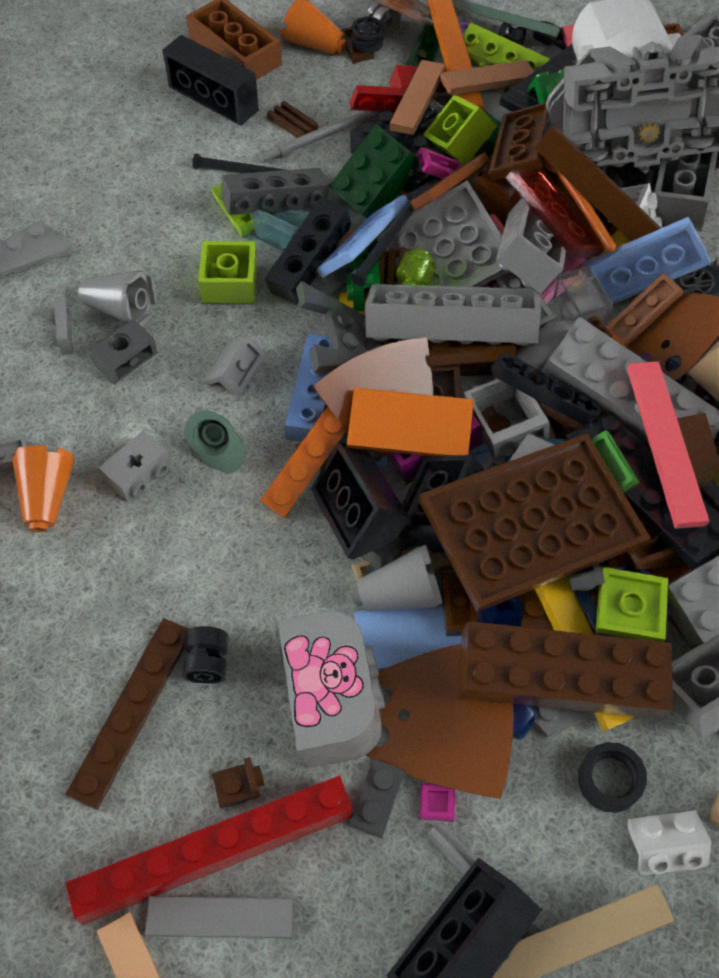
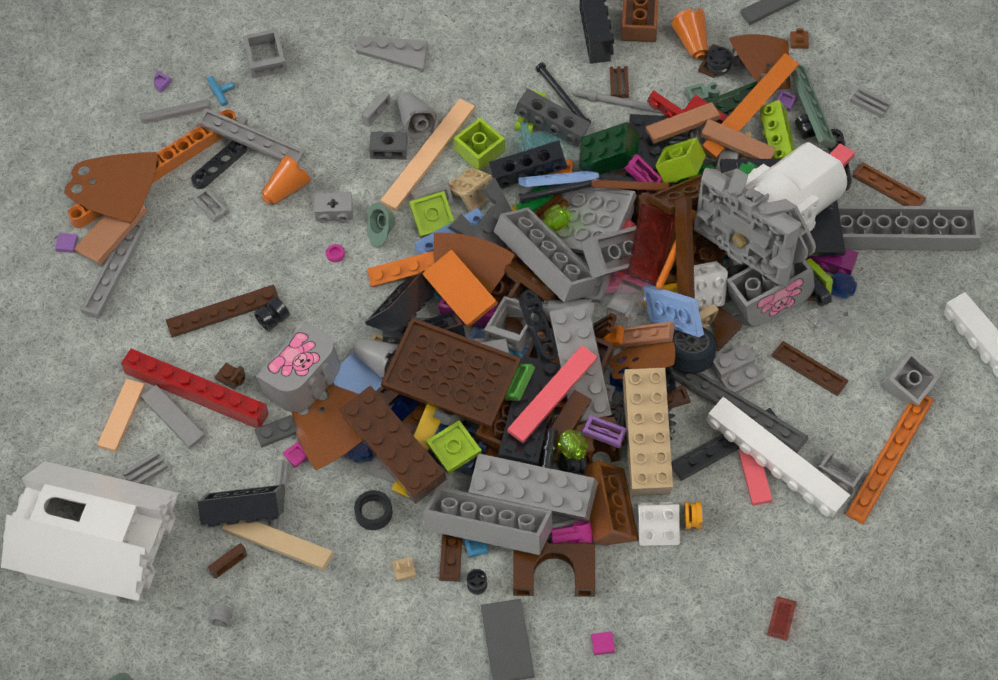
camera: 50 degrees right, 0 degrees up
white bracket [628,810,712,875] -> none
none -> dark pink tile [326,244,345,263]
none -> light nougat tile [380,99,475,211]
none -> lime plate [409,191,454,238]
none -> tan bracket [449,167,493,212]
none -> sand green plate [686,82,720,101]

